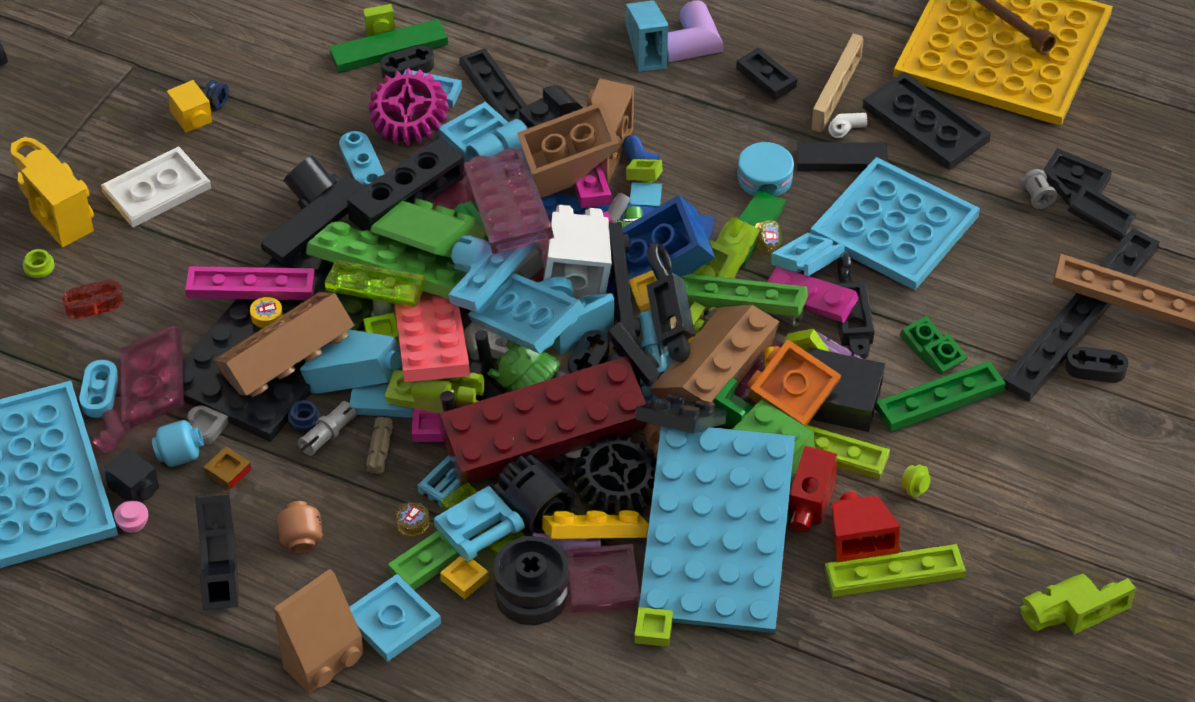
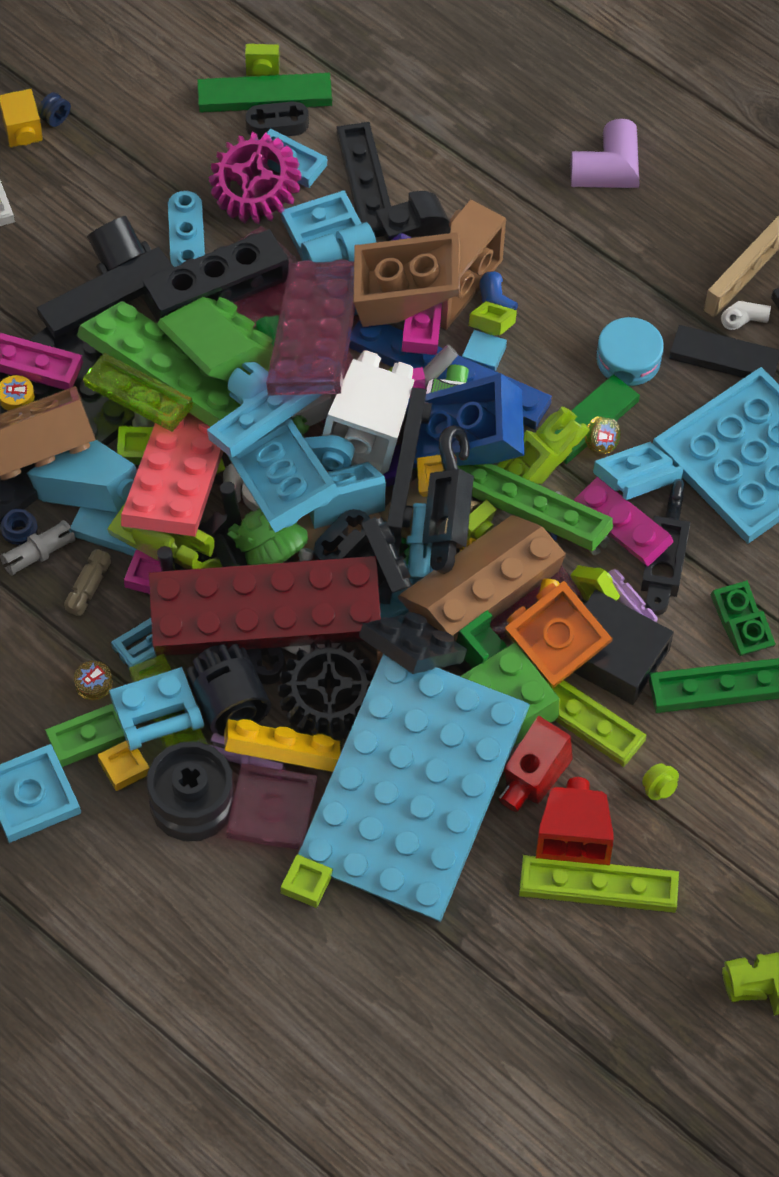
camera: 15 degrees right, 10 degrees up
medium azure slope [626,0,668,72] -> none
black plate [736,48,797,100] -> none

